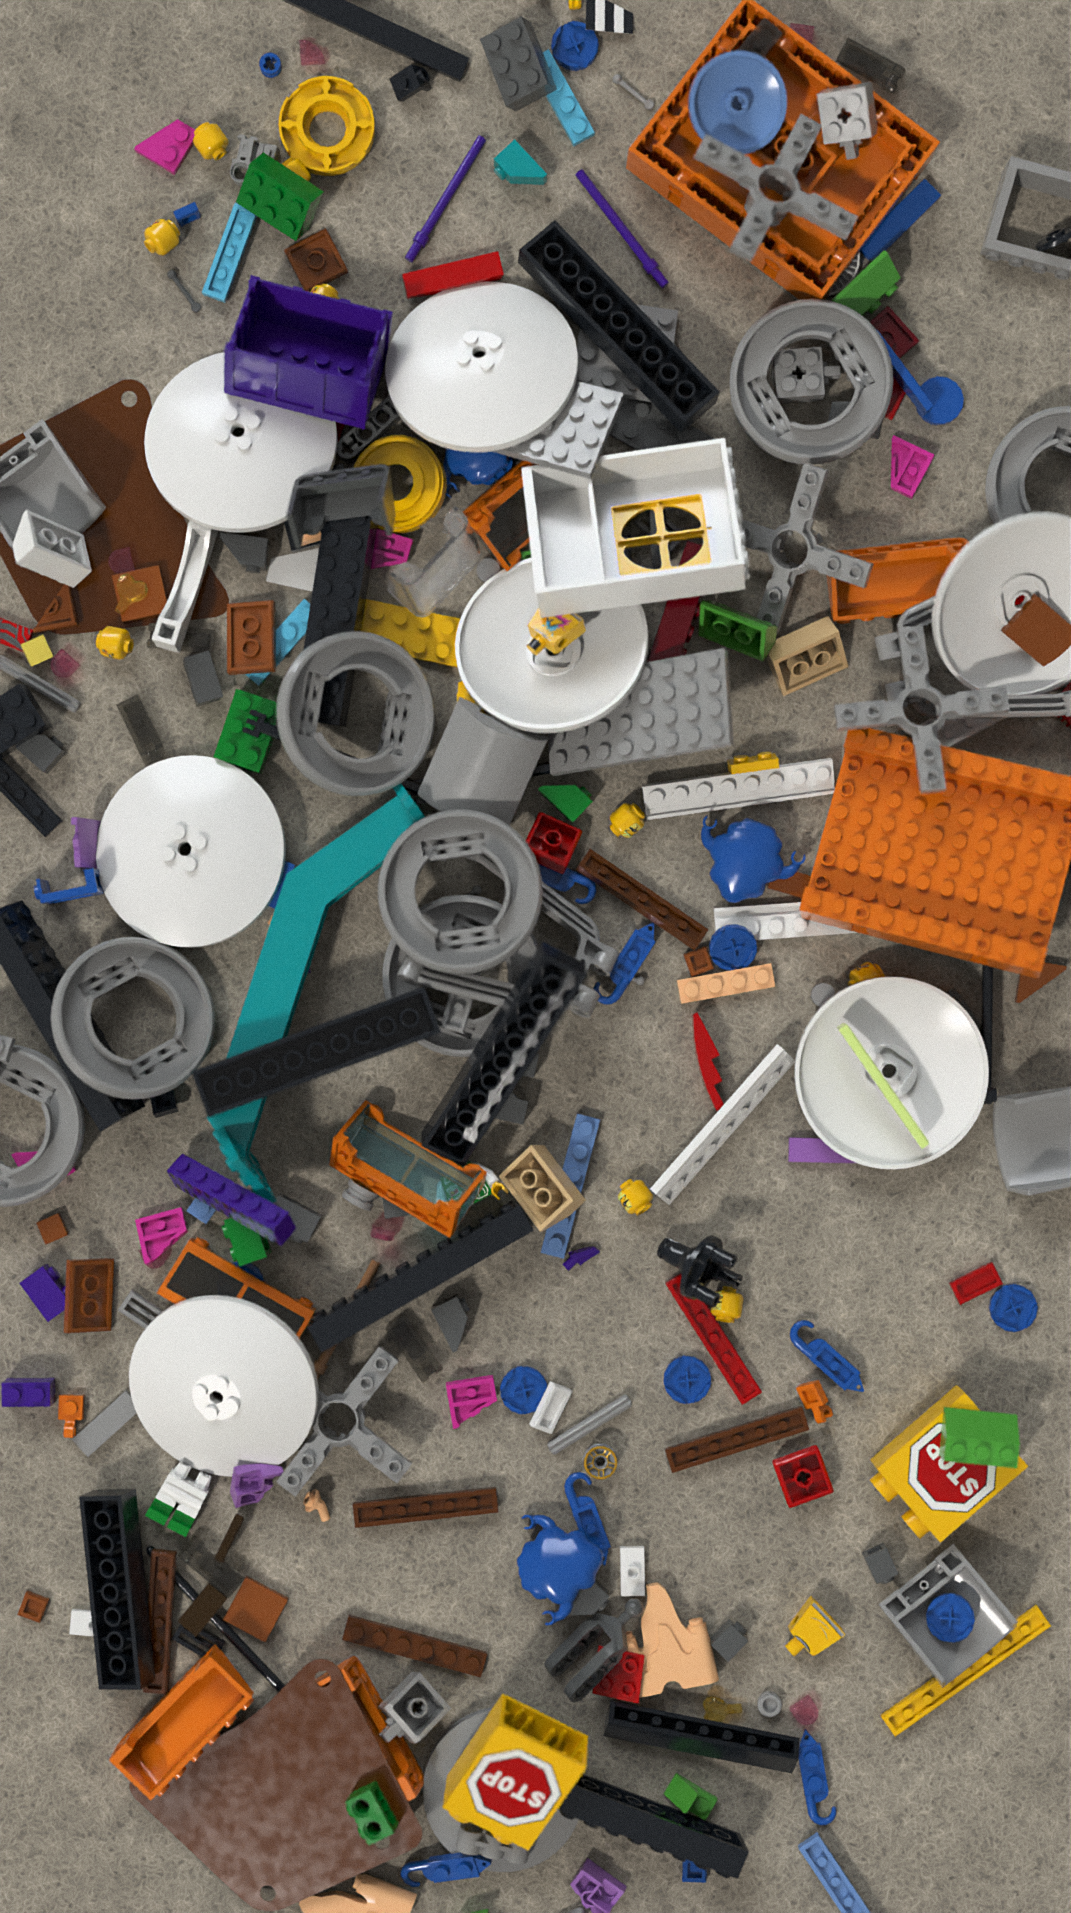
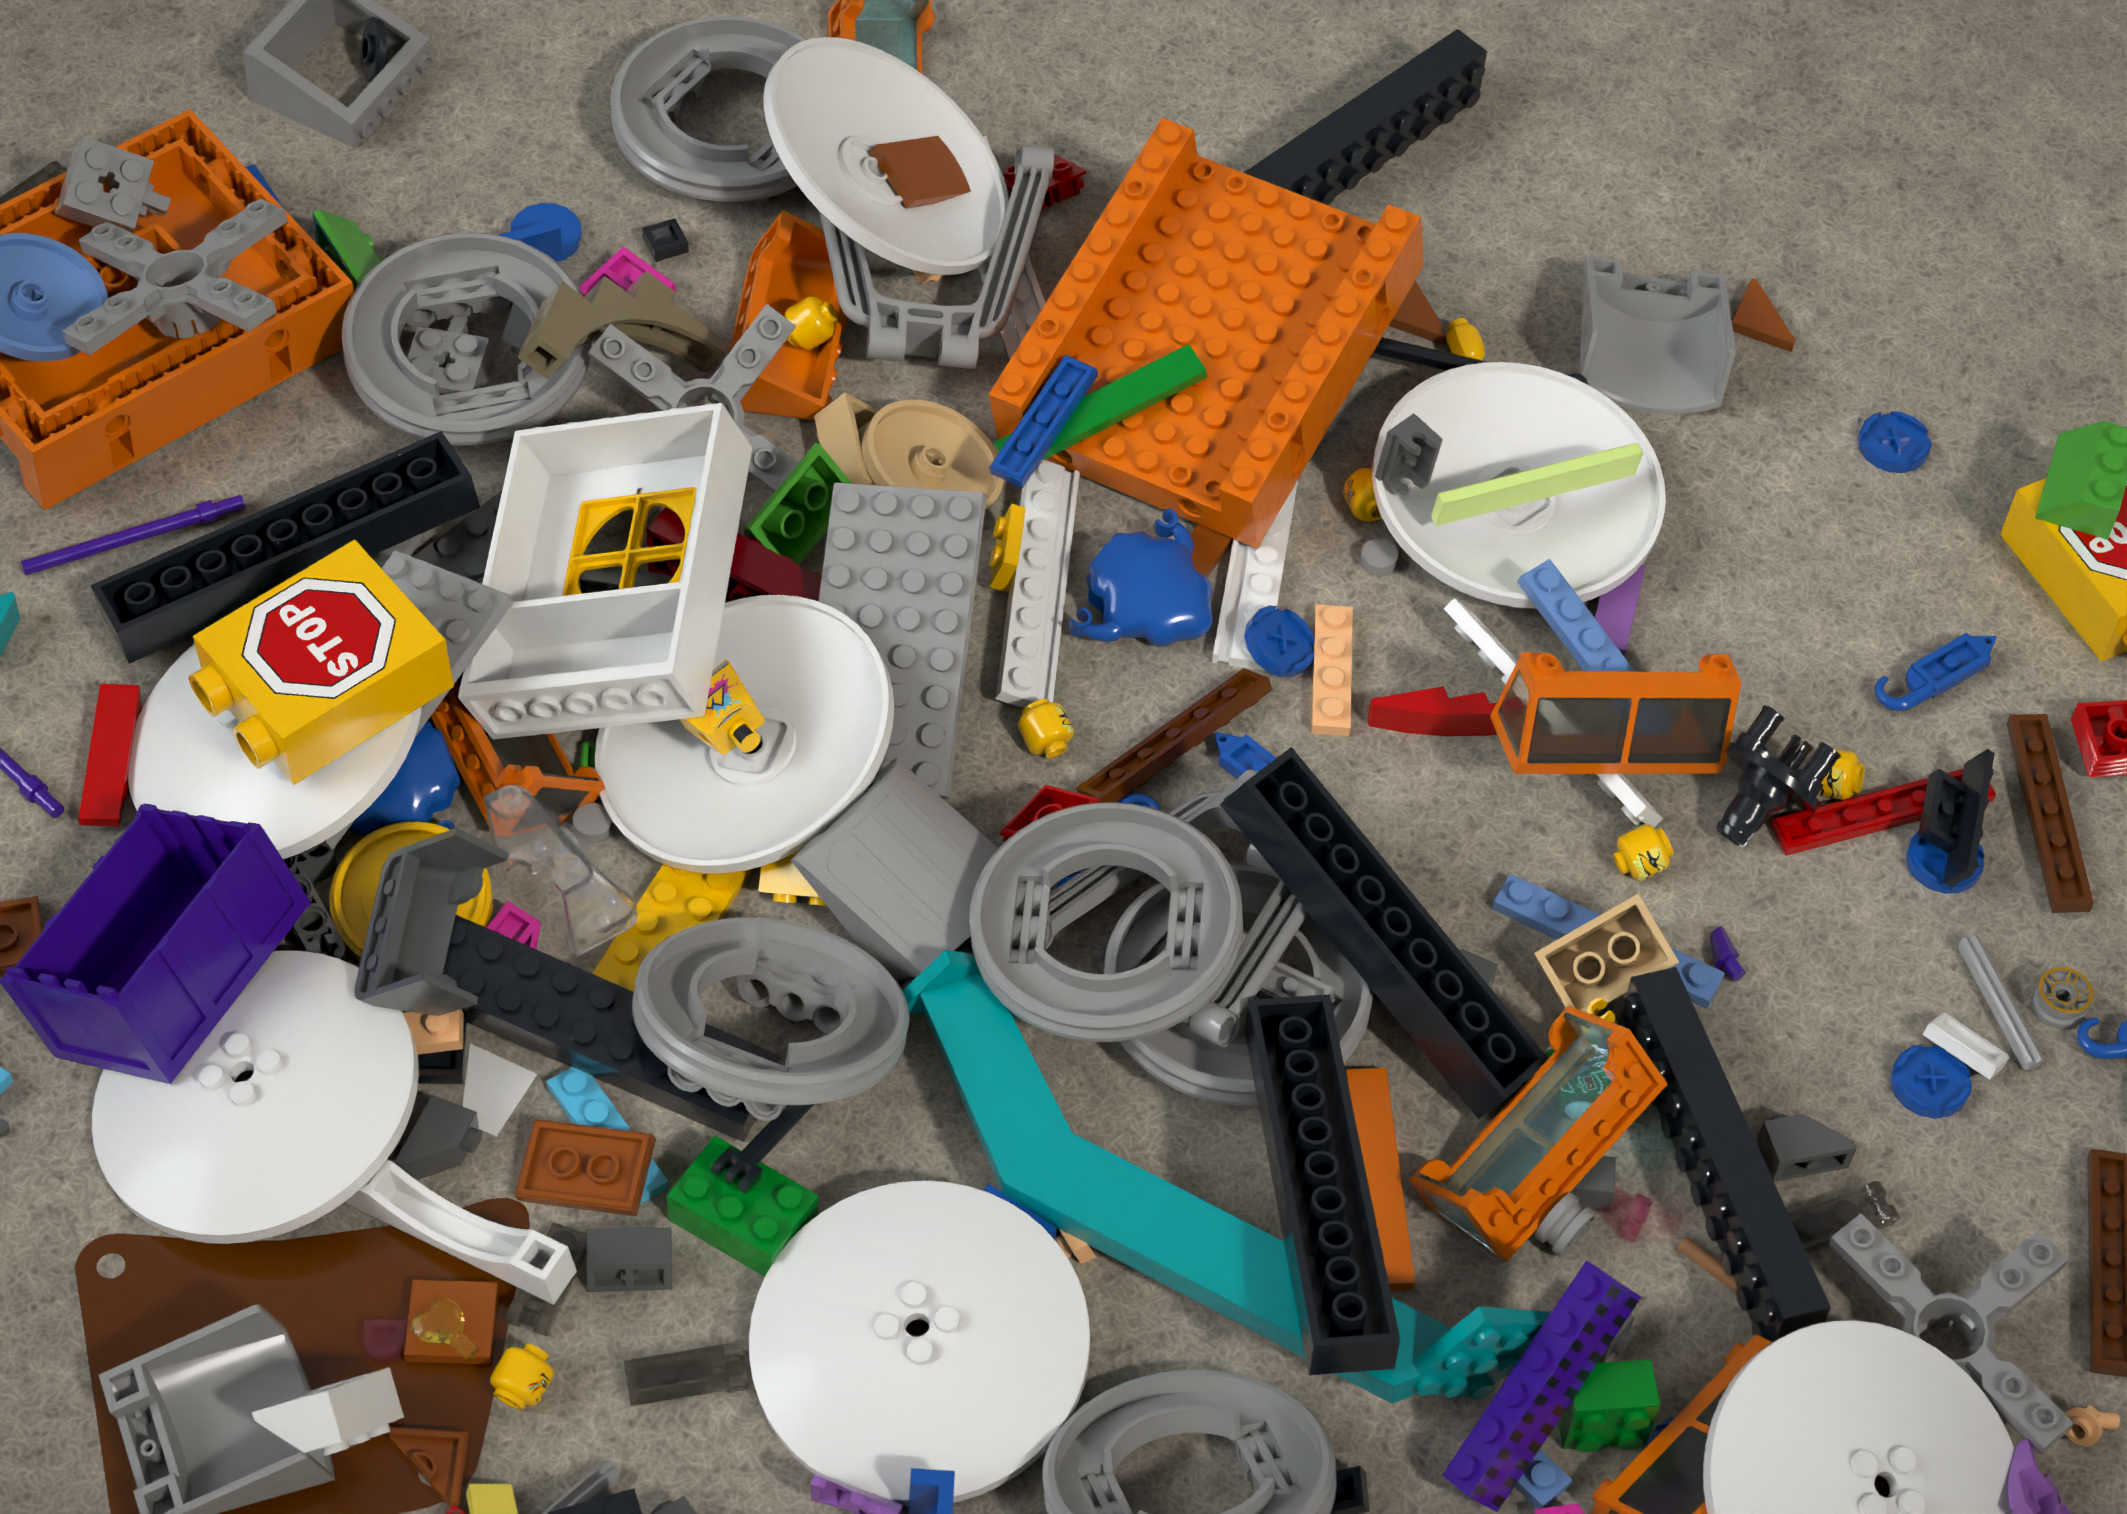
camera: 80 degrees left, 35 degrees down
clear pink tile [50,648,81,678] -> none
dark pink wing [446,1375,497,1429] -> none
green slope [538,785,593,824] -> none
dark orange tile [683,946,714,977] -> none
orange plate [796,1380,833,1424] -> none
light grey piece [834,625,1009,794] -> none
red tile [949,1262,1003,1305] -> none
none -> yellow brick [189,540,454,785]
none -> dark tan arch [517,271,729,379]
none -> black plate [642,218,689,262]
none -> yellow head [785,296,838,350]
none -> tan dish [861,399,1004,515]
none -> blue tile [989,355,1098,488]
none -> green tile [994,344,1208,461]
none -> orange tile [1346,1068,1415,1290]
none -> dark grey hinge [1375,413,1443,496]
none -> yellow plant [1446,318,1485,360]
none -> windscreen [1490,652,1742,774]
none -> medium blue plate [1517,559,1672,735]
none -> black bracket [1918,749,1995,887]

